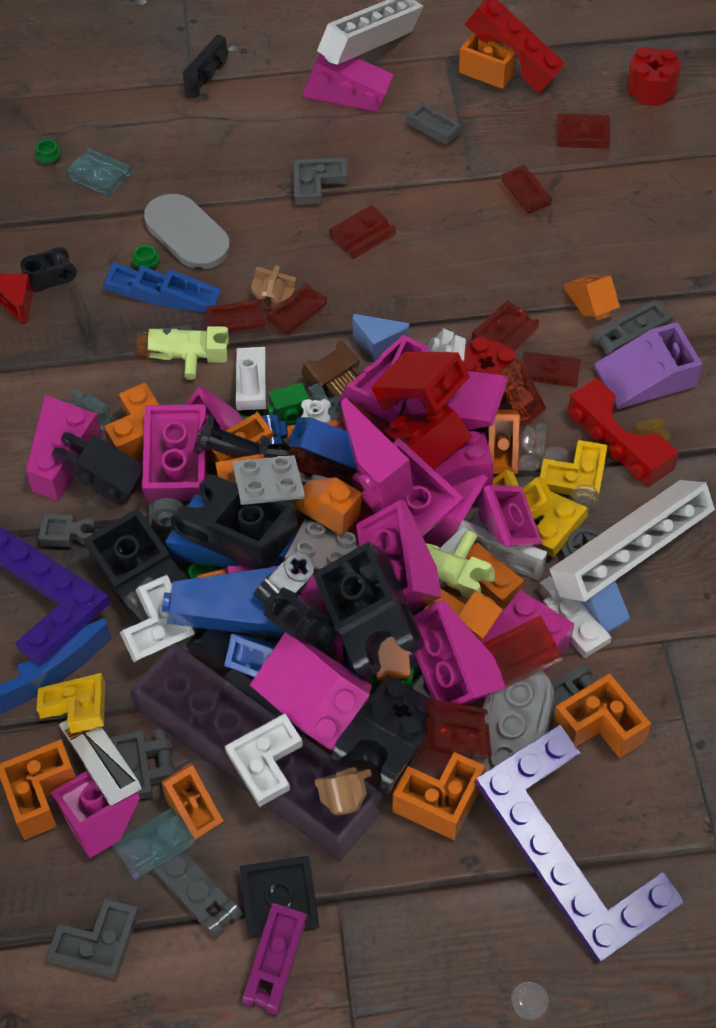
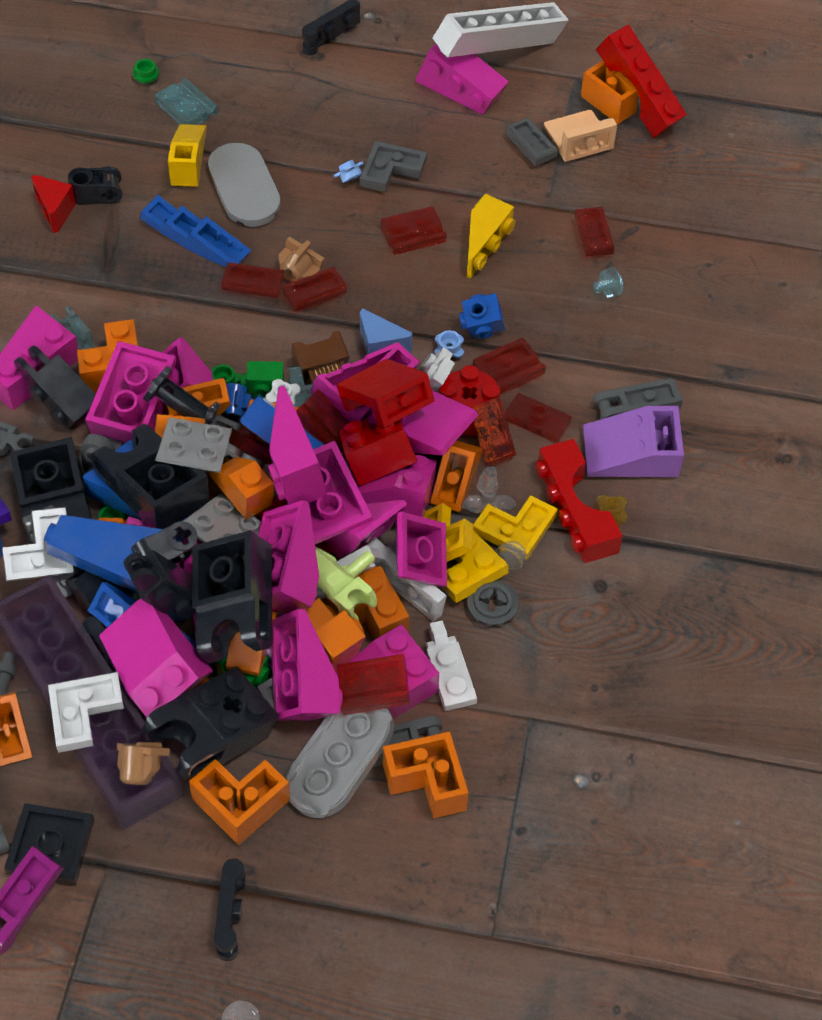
camera: 15 degrees right, 0 degrees up
green plate [132,245,160,269] -> none
yellowish green piece [137,325,229,380] -> none
white piece [236,347,266,410] -> none
clear red plate [425,699,492,760] -> none
plate [474,725,684,963] -> none
white brick [549,480,715,602] -> none
clear red plate [557,113,610,149] -> none
orange slope [563,275,620,320] -> none
medium blue slope [581,581,630,633] -> none
red brick [627,47,681,106] -> none
none -> yellow slope [168,124,207,187]
none -> black plate [214,858,246,962]
none -> light blue plate [333,160,364,183]
none -> light blue plate [435,330,464,359]
none -> blue brick [459,293,506,339]
none -> yellow slope [467,193,515,279]
none -> light nougat bracket [544,110,617,162]
none -> clear light blue tile [593,267,623,298]

